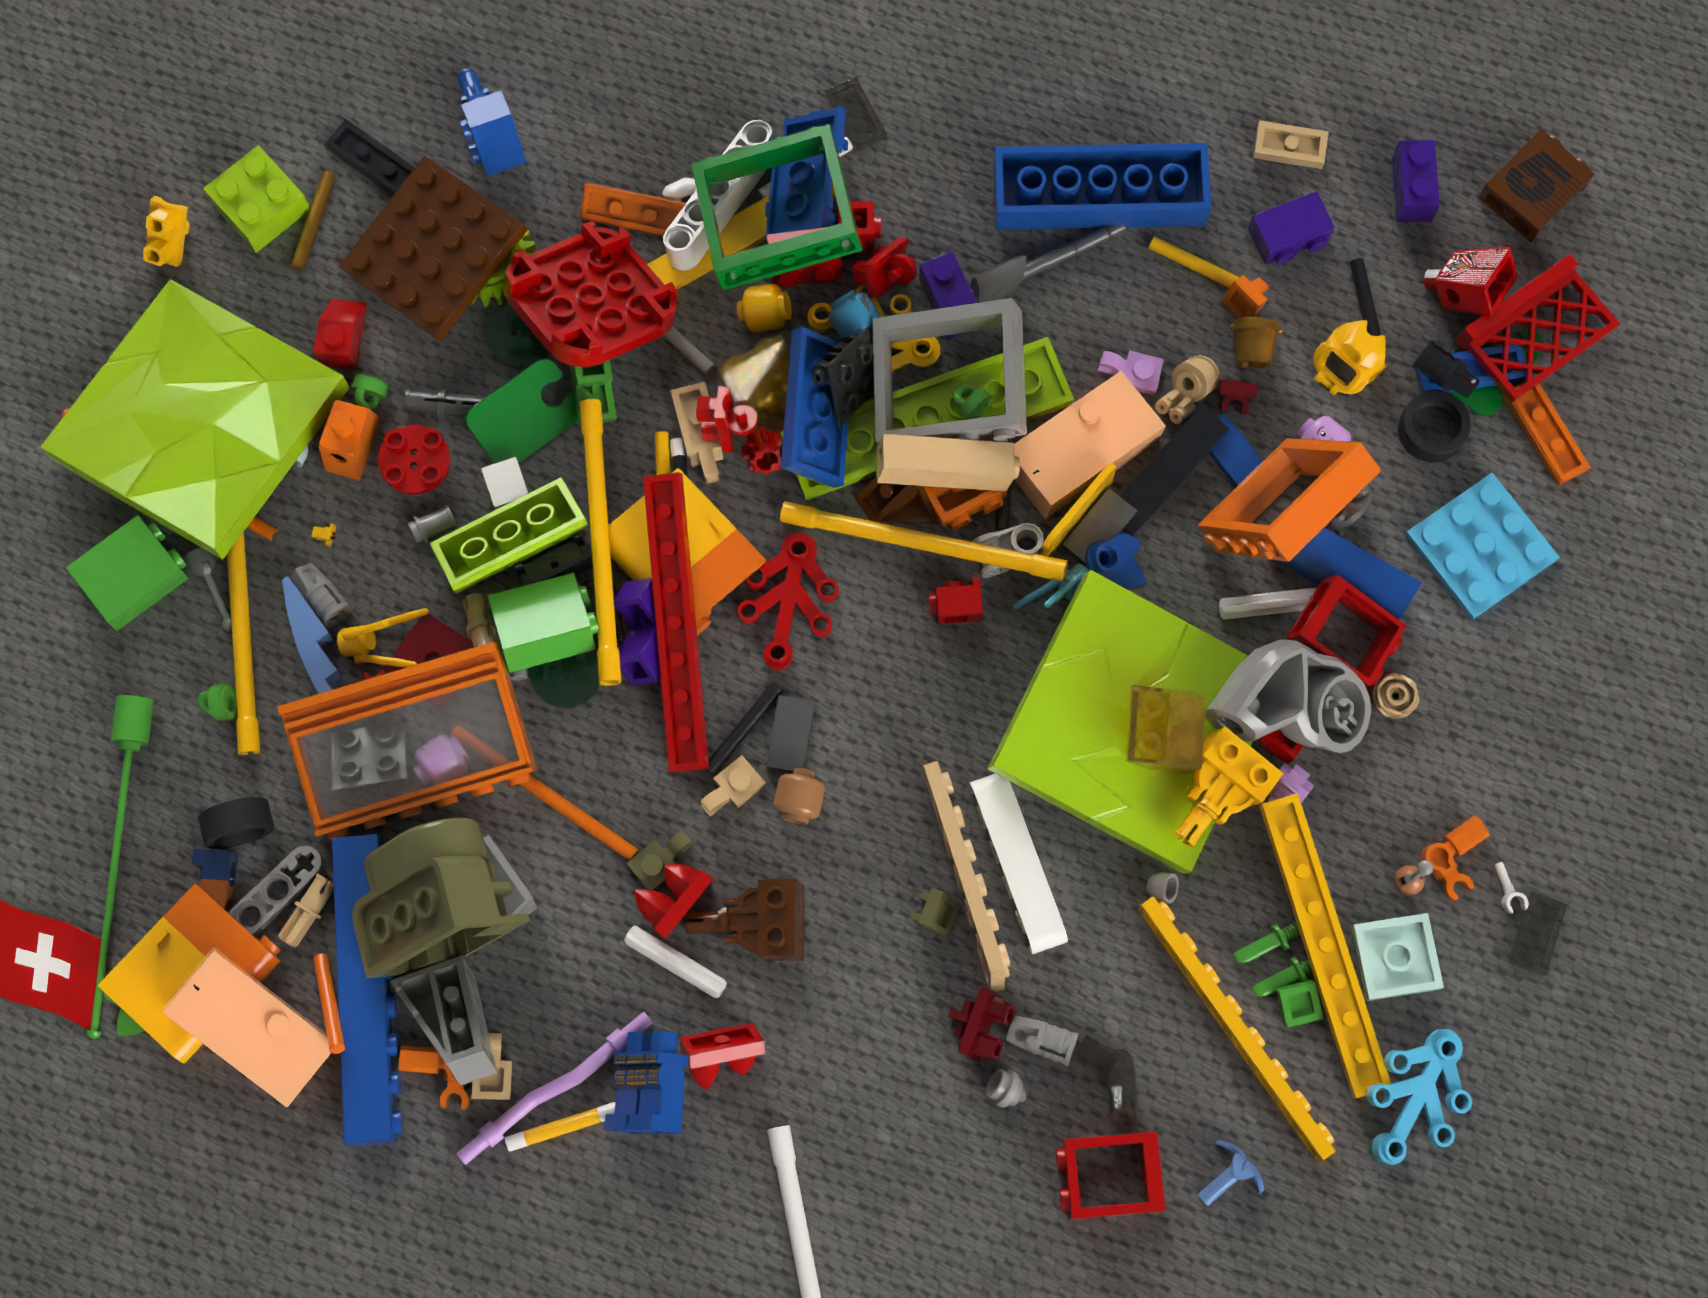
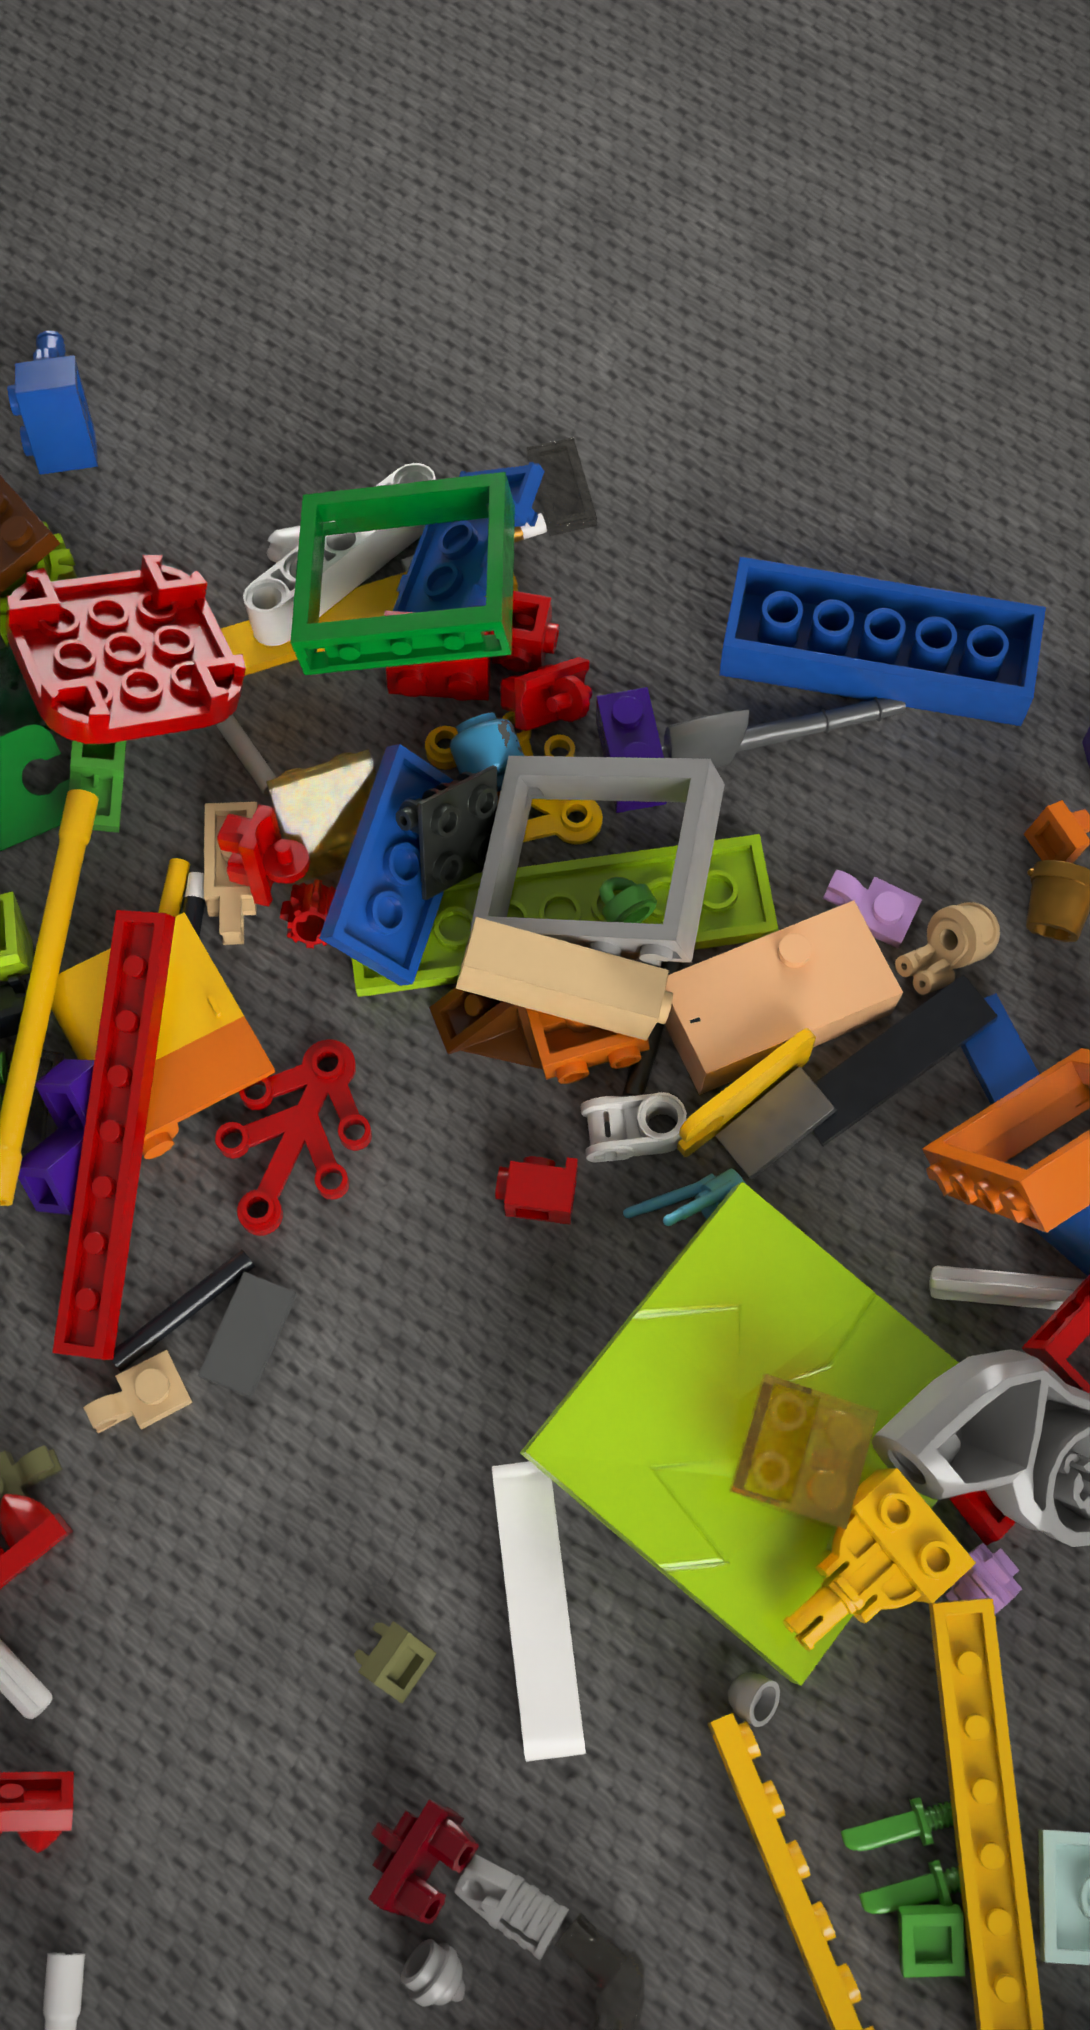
camera: 15 degrees right, 5 degrees down
orange tile [579,182,686,236] -> none
reddish brown brick [685,879,805,961] -> none
yellow head [737,284,792,333] -> none
medium nougat head [773,768,825,825] -> none
yellow piece [780,501,1068,582] -> none
tan wing [923,761,1010,992] -> none
blue plate [1085,534,1146,589] -> none
yellow bar [1148,236,1239,288] -> none
dark red tile [1217,379,1258,415] -> none

